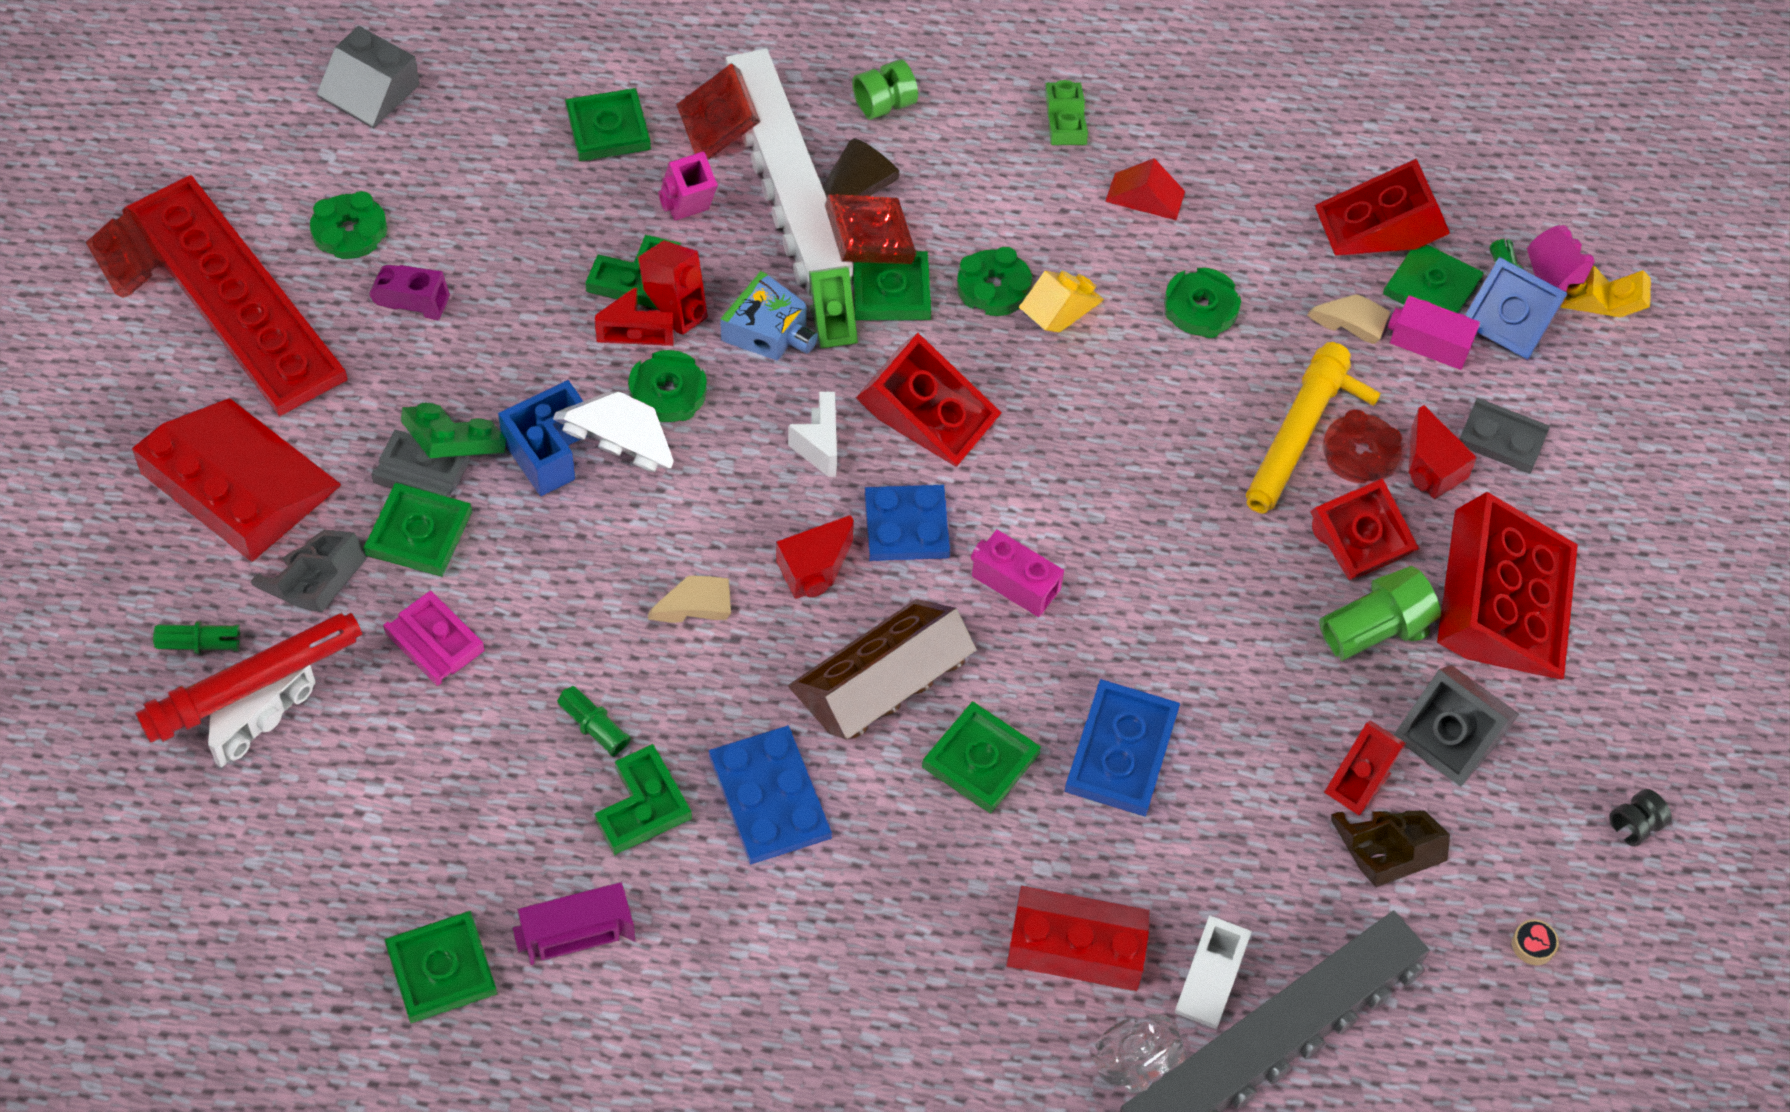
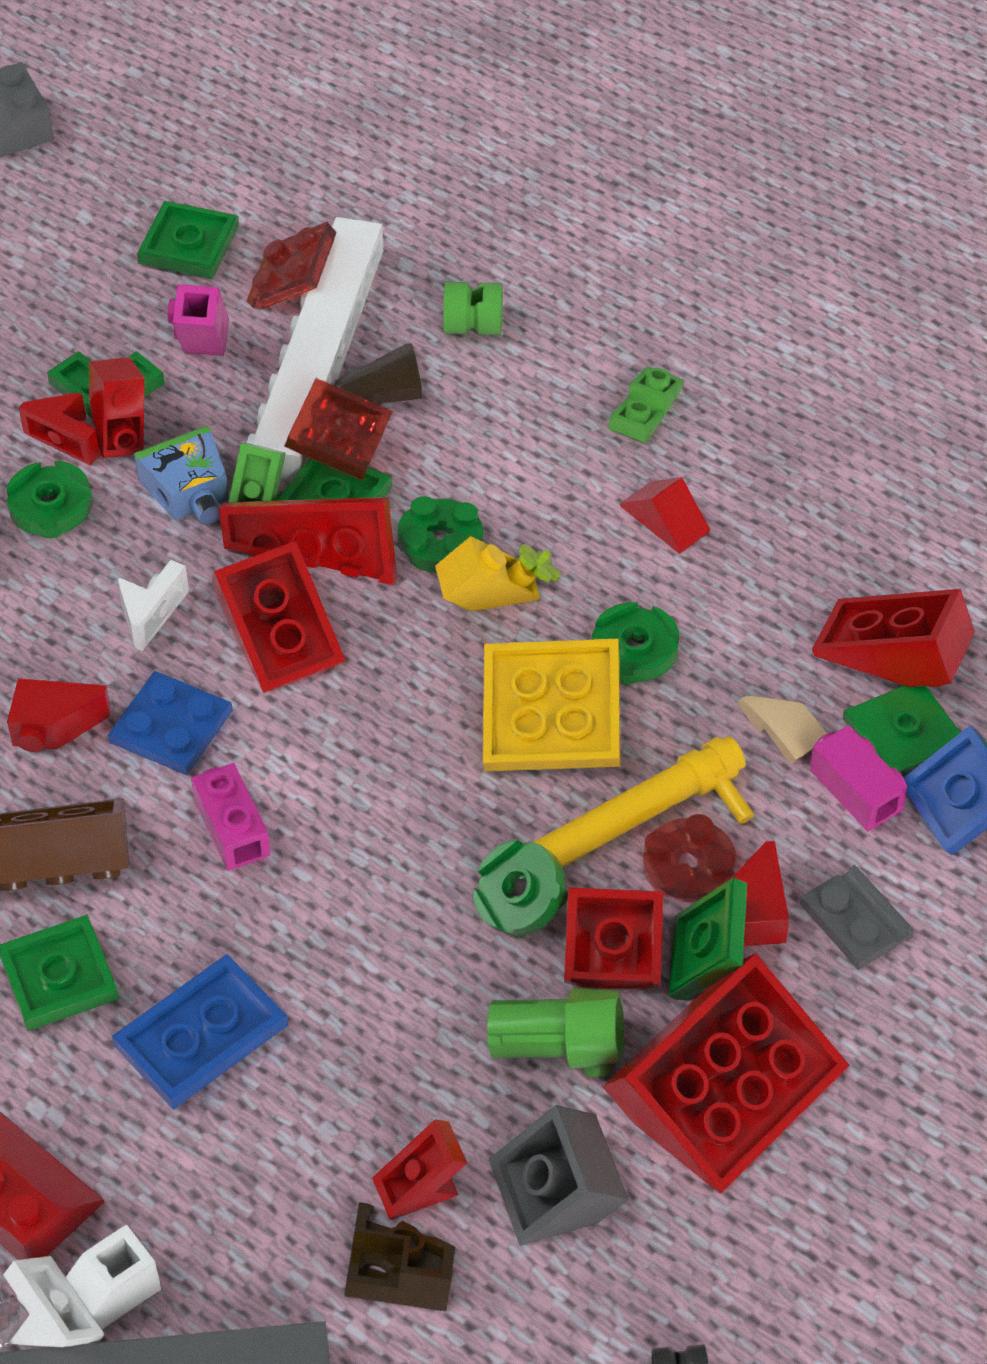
camera: 35 degrees right, 5 degrees down
none -> white slope [3,1256,105,1347]
none -> red wing [219,497,397,585]
none -> green plate [473,840,568,937]
none -> yellow plate [483,639,621,772]
none -> lime plant [519,544,561,582]
none -> green plate [669,877,747,1000]

